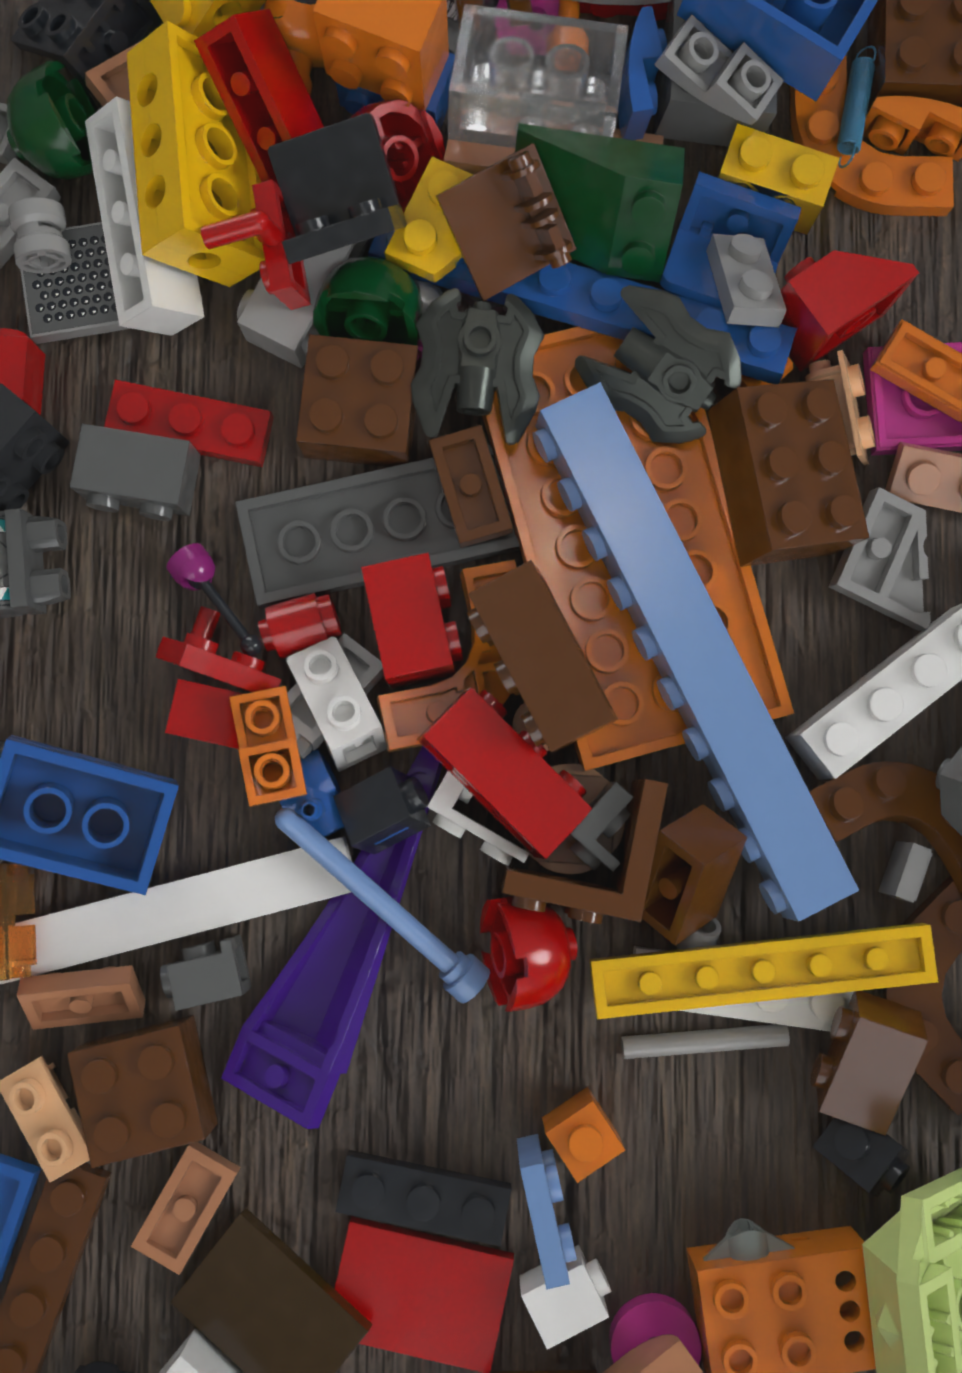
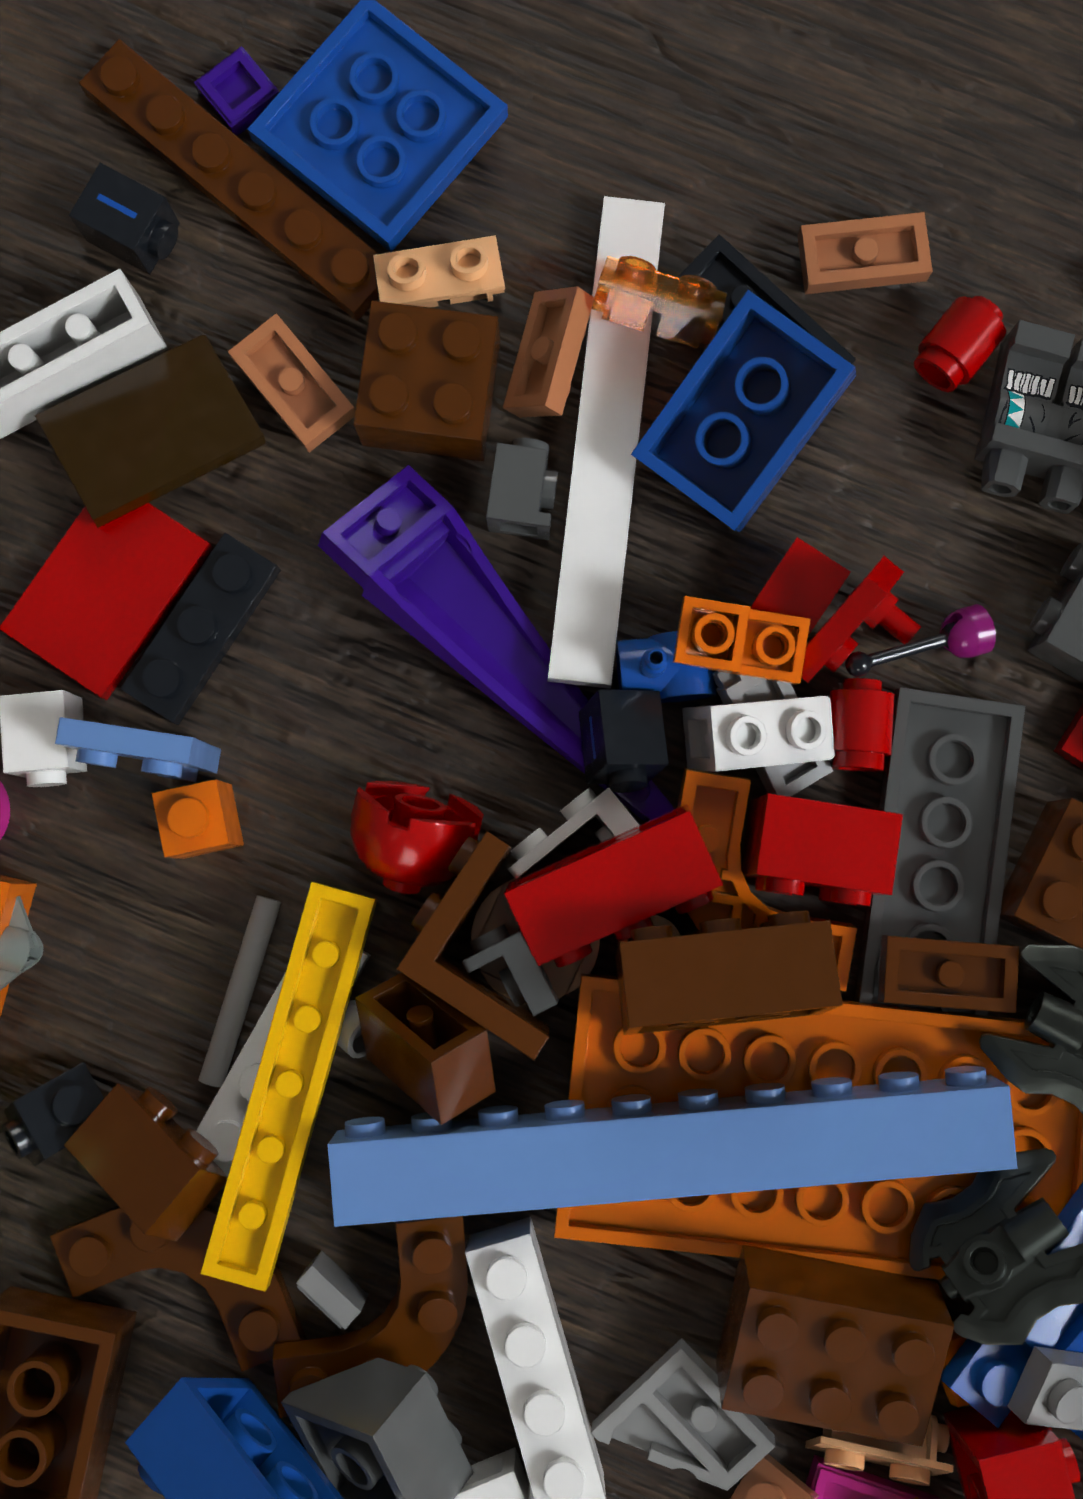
camera: 115 degrees right, 0 degrees up
medium blue piece [275,808,490,1004] -> none

